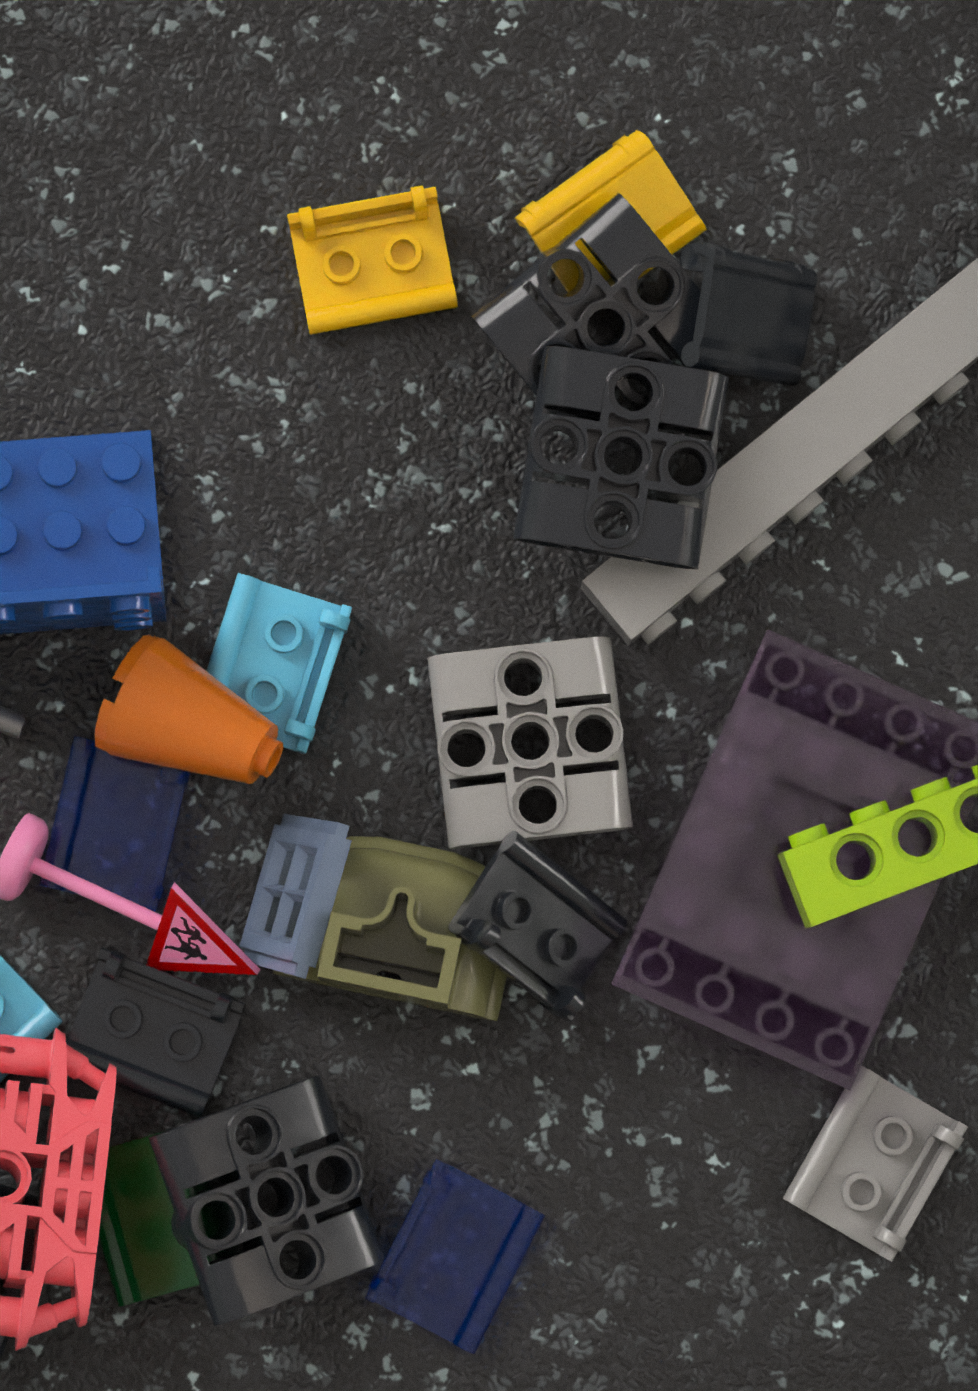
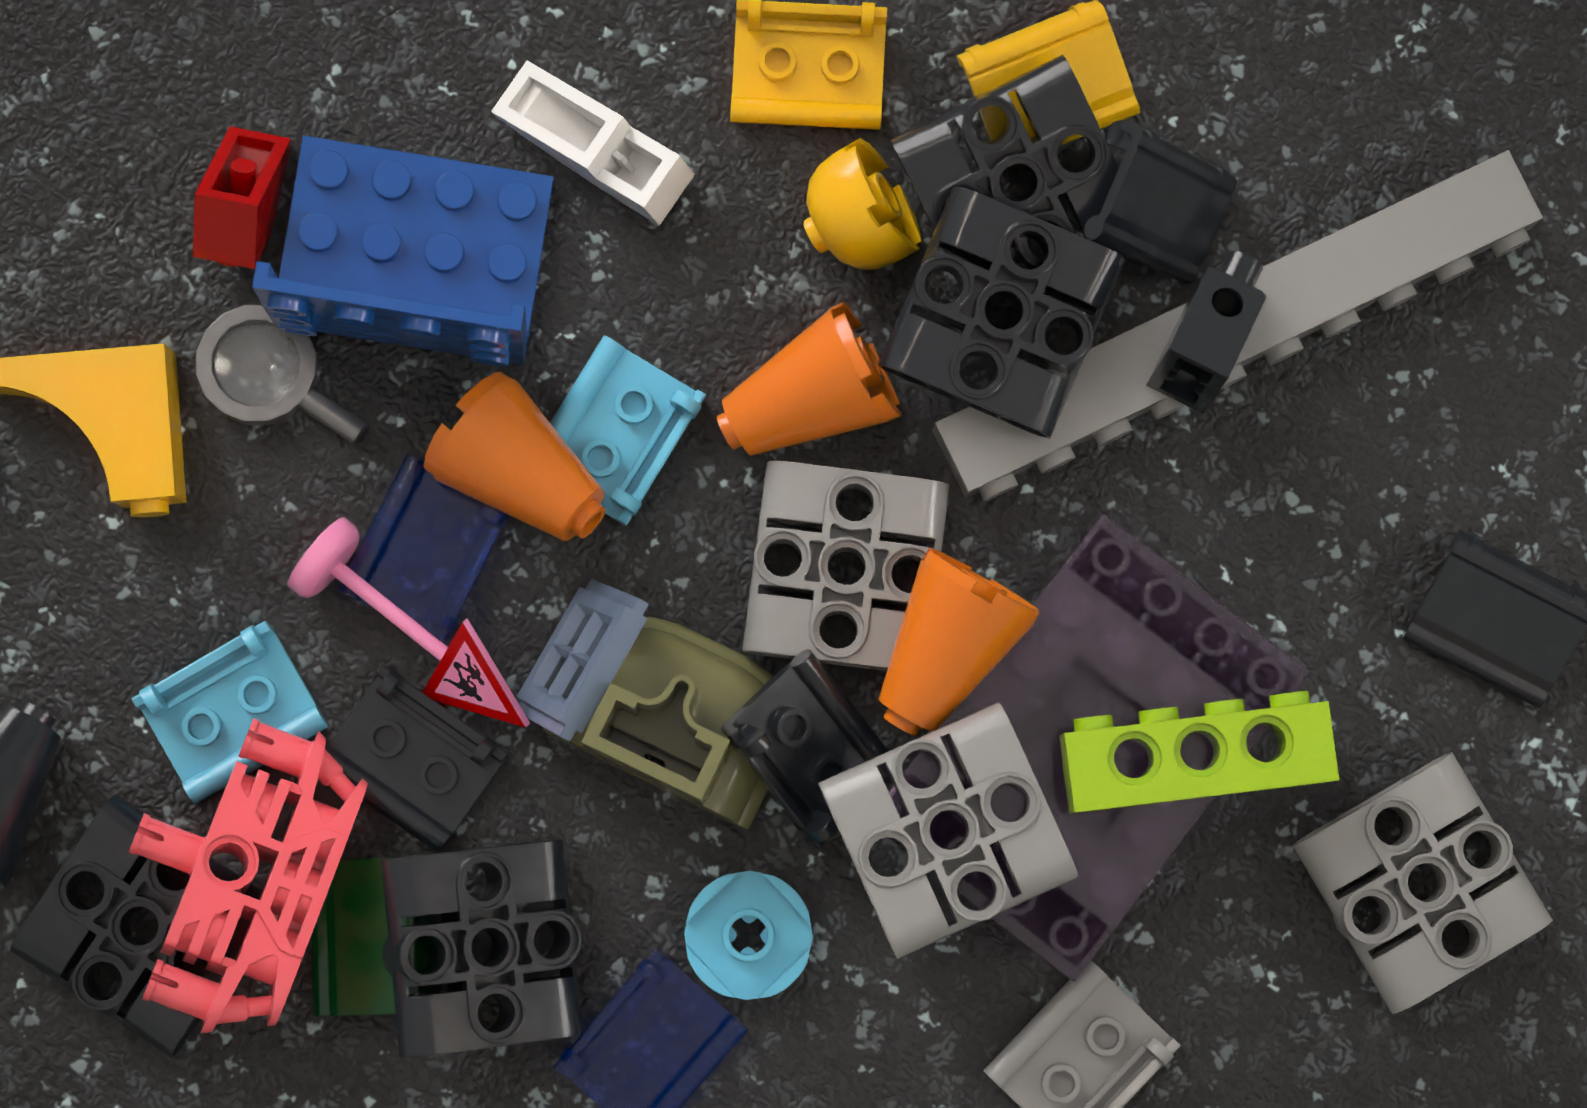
camera: 15 degrees right, 0 degrees up
none -> white slope [491,61,695,226]
none -> medium azure plate [684,871,813,1000]
none -> orange cone [717,301,901,456]
none -> yellow cylinder [803,138,922,270]
none -> light grey connector [818,702,1078,959]
none -> orange cone [878,548,1040,736]
none -> black torso [1146,251,1267,414]

